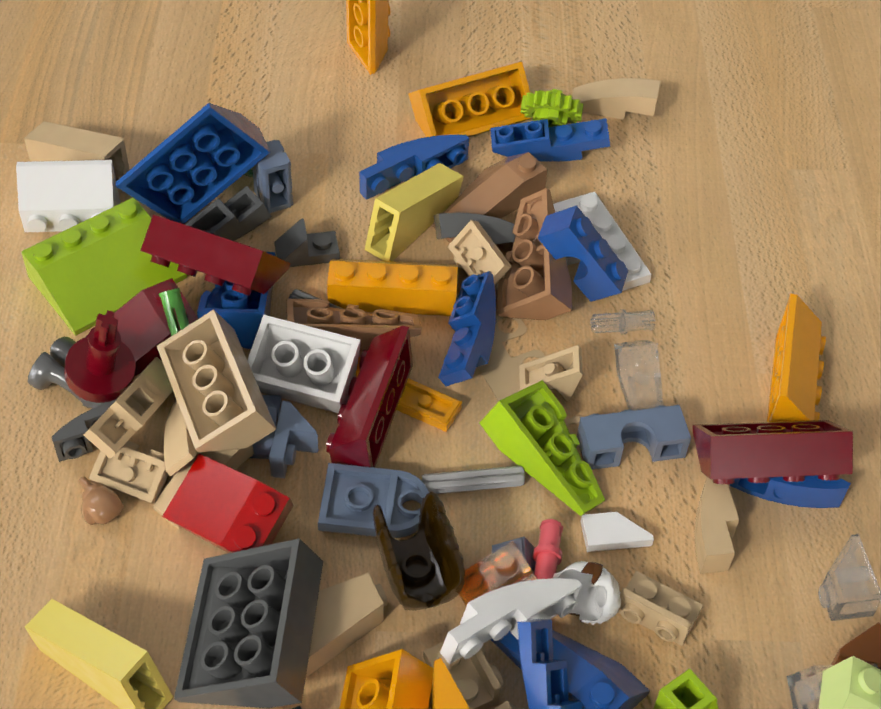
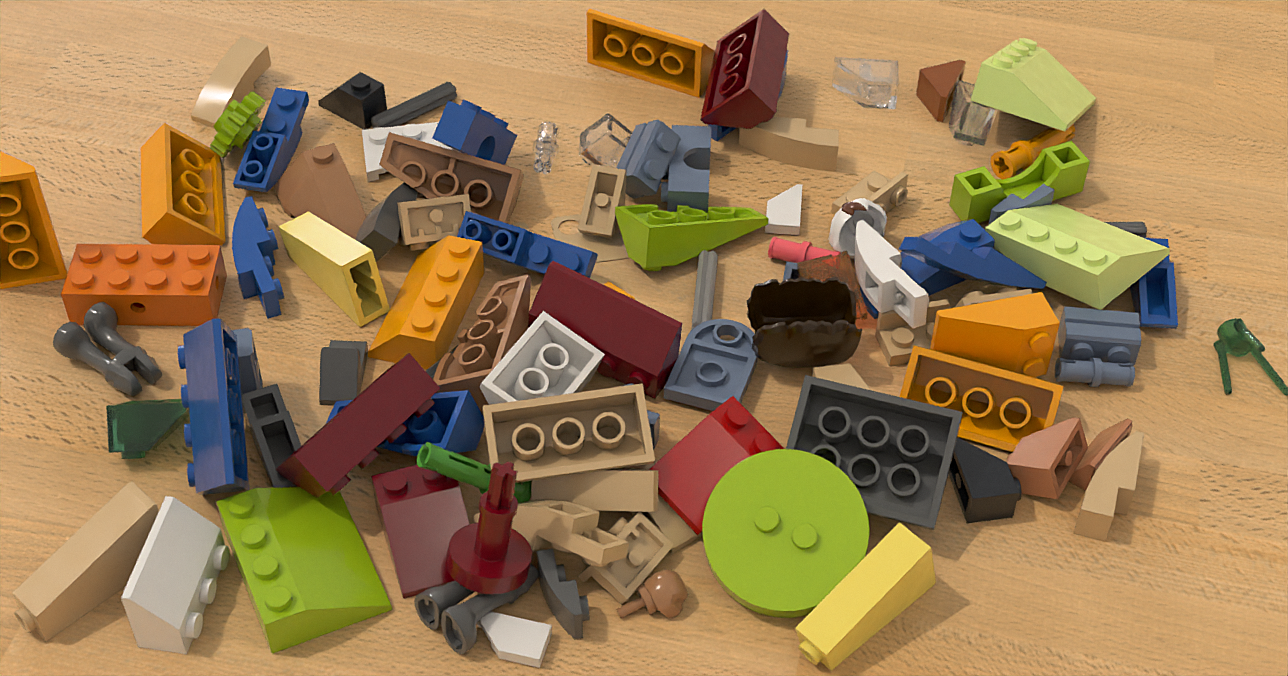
camera: 75 degrees left, 5 degrees down
none -> dark grey piece [53,302,162,397]
none -> orange brick [61,244,227,326]
none -> black slope [318,72,387,130]
none -> dark grey axle [371,82,457,128]
none -> white tile [477,612,552,668]
none -> sand blue brick [616,120,681,199]
none -> lime brick [702,449,869,618]

